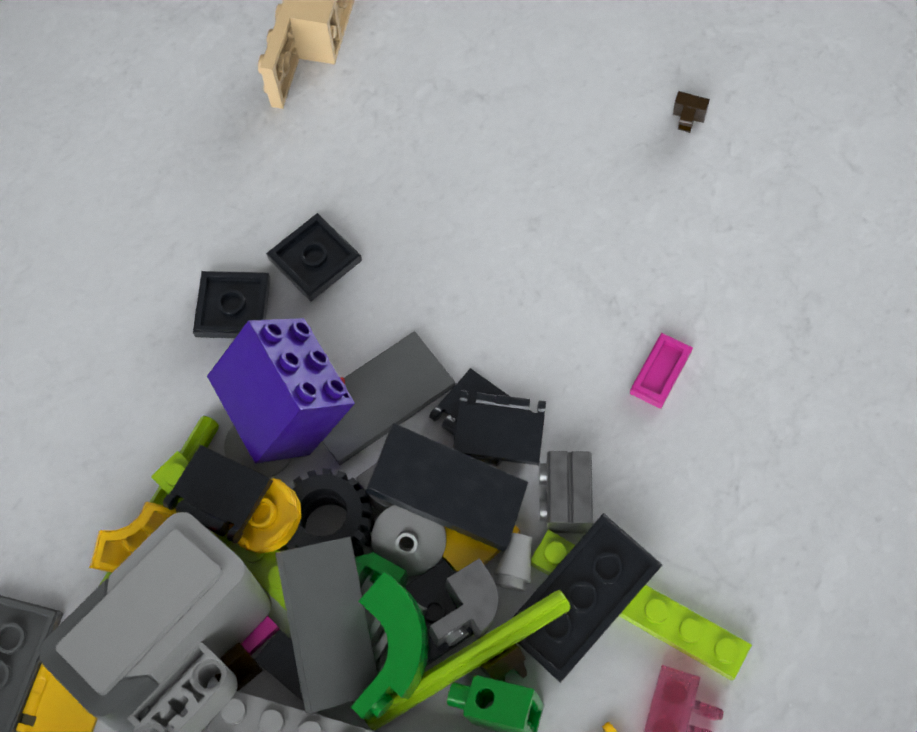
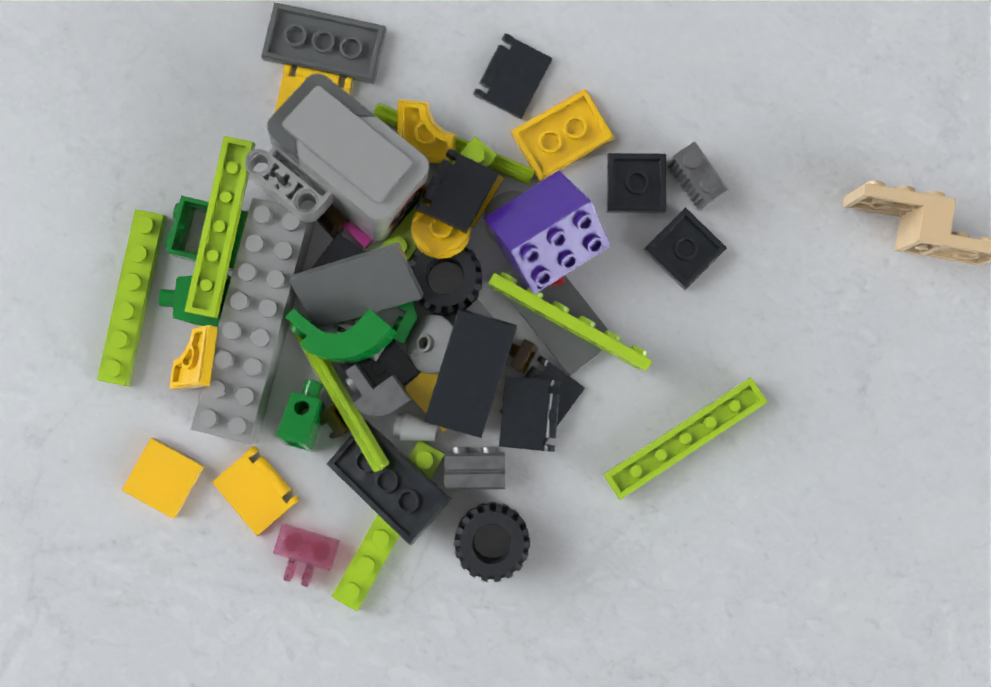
camera: 85 degrees right, 20 degrees up
dark pink tile [629,333,693,409] -> none
dark brown tile [673,91,710,133] -> none
none -> black tyre [454,502,530,582]
none -> black piece [473,33,553,120]
none -> lime plate [488,272,653,373]
none -> dark brown tile [508,339,538,374]
none -> yellow tile [510,88,615,182]
none -> lime plate [602,377,768,500]
none -> flat silver brick [667,142,729,211]

